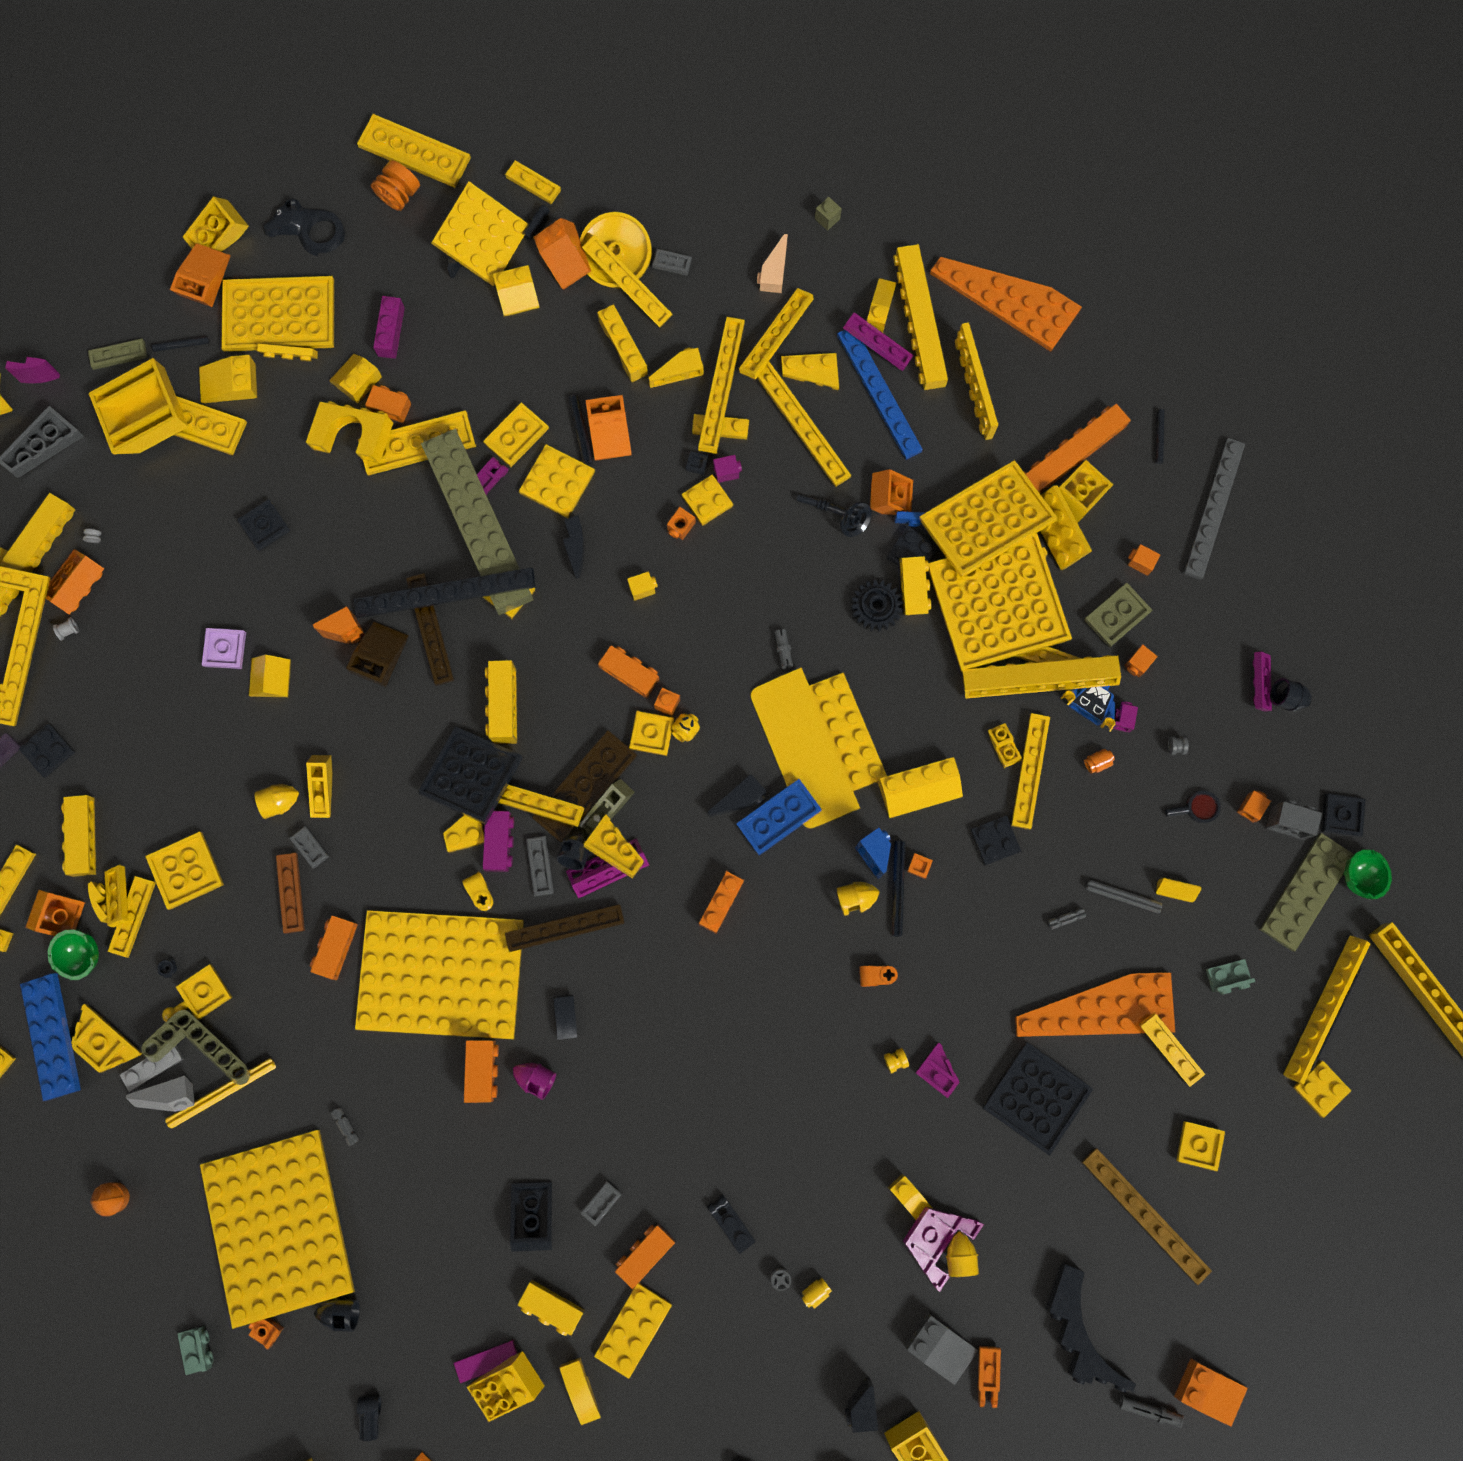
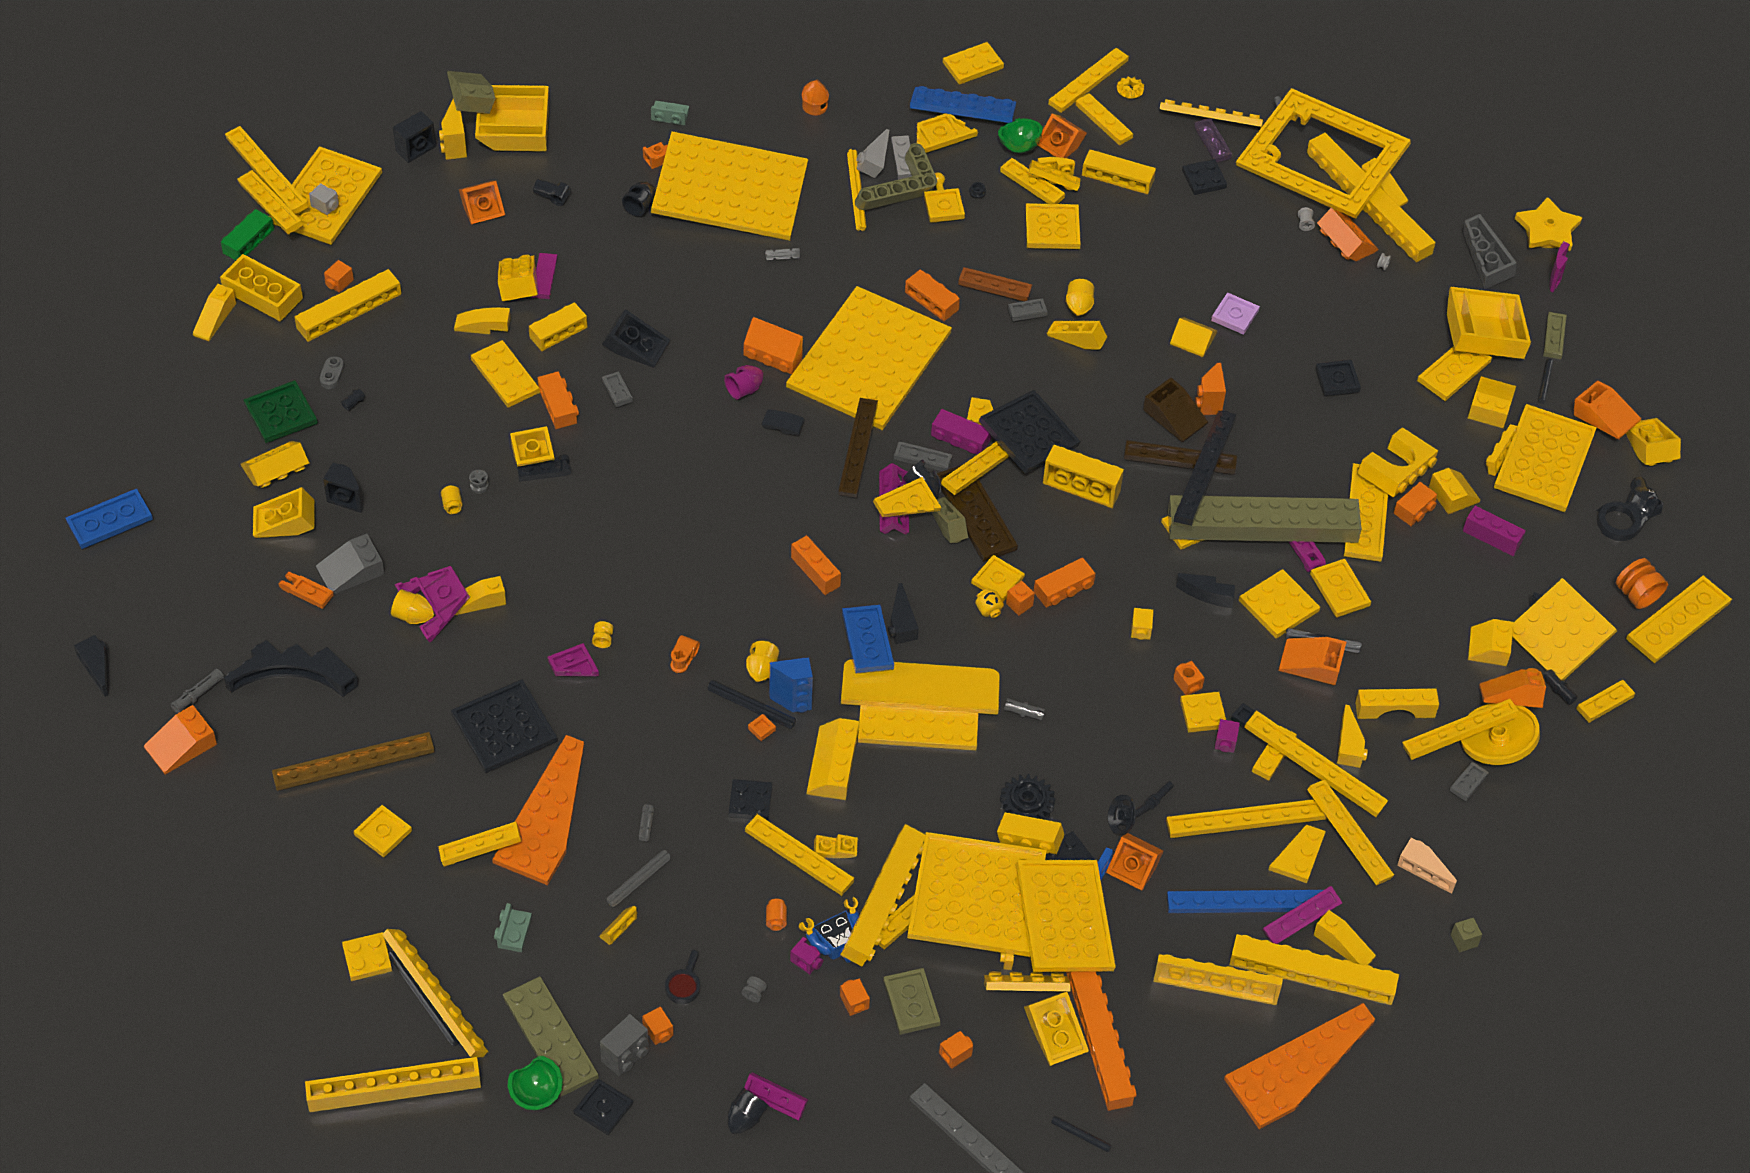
camera: 115 degrees right, 25 degrees down
yellow piece [462,872,494,911] -> none
none -> yellow slope [510,426,555,467]

